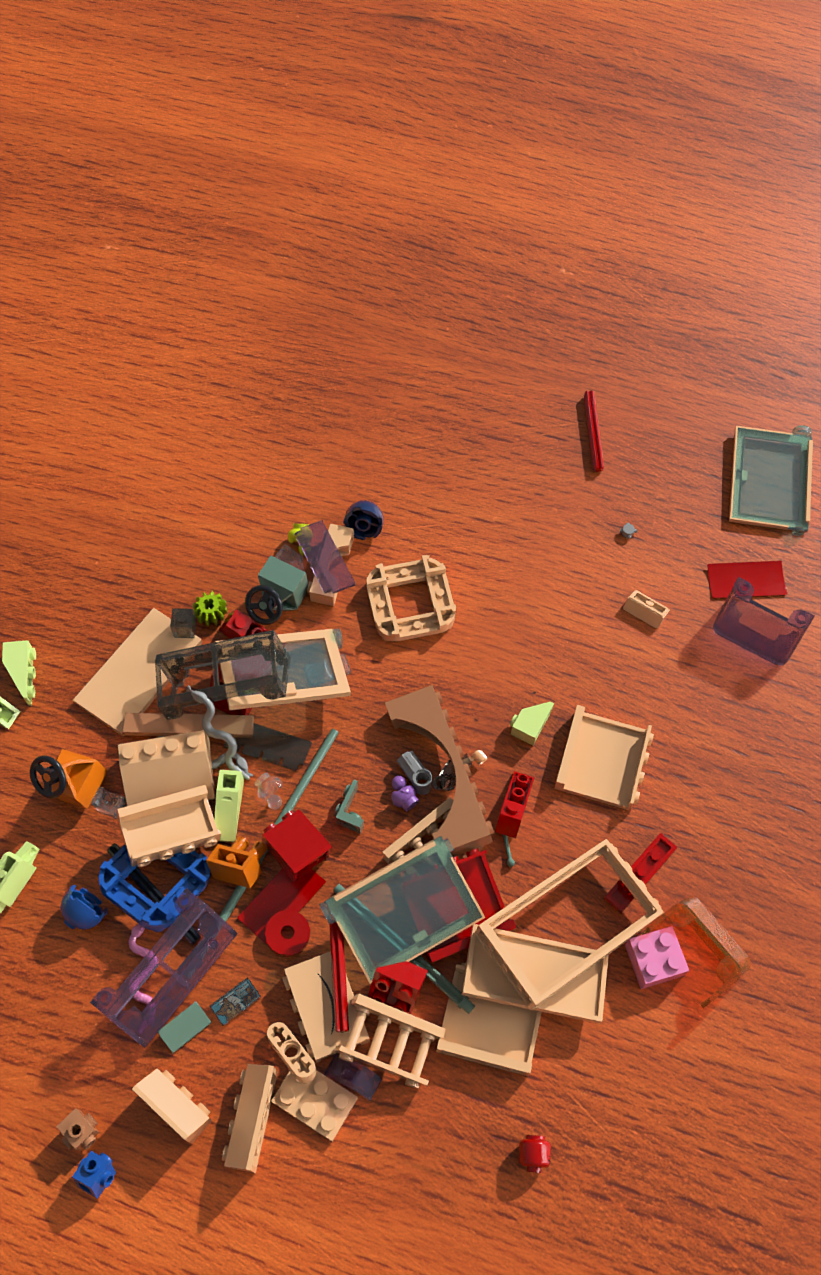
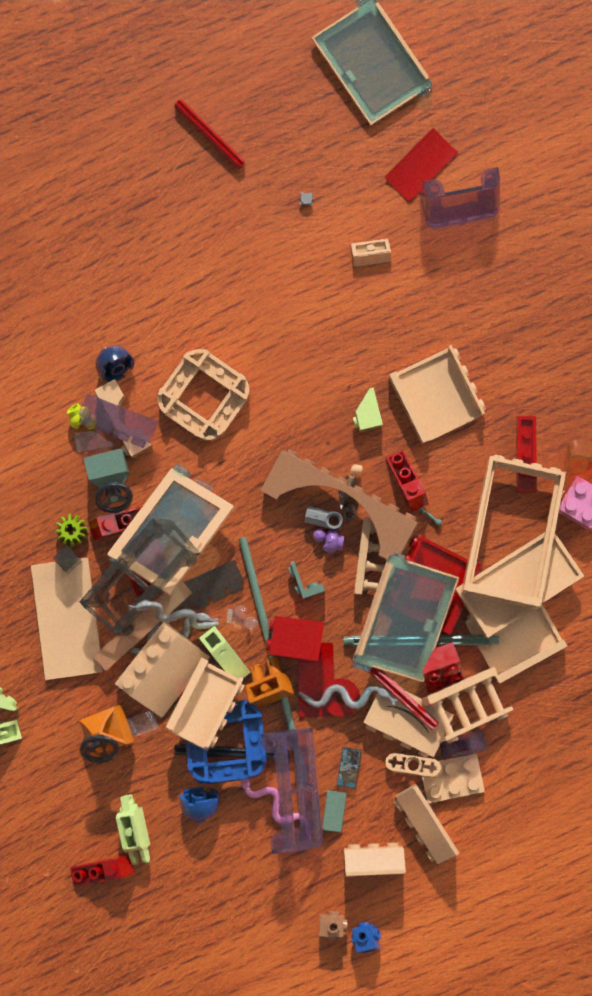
camera: 40 degrees left, 20 degrees up
none -> light grey animal [298,684,398,709]

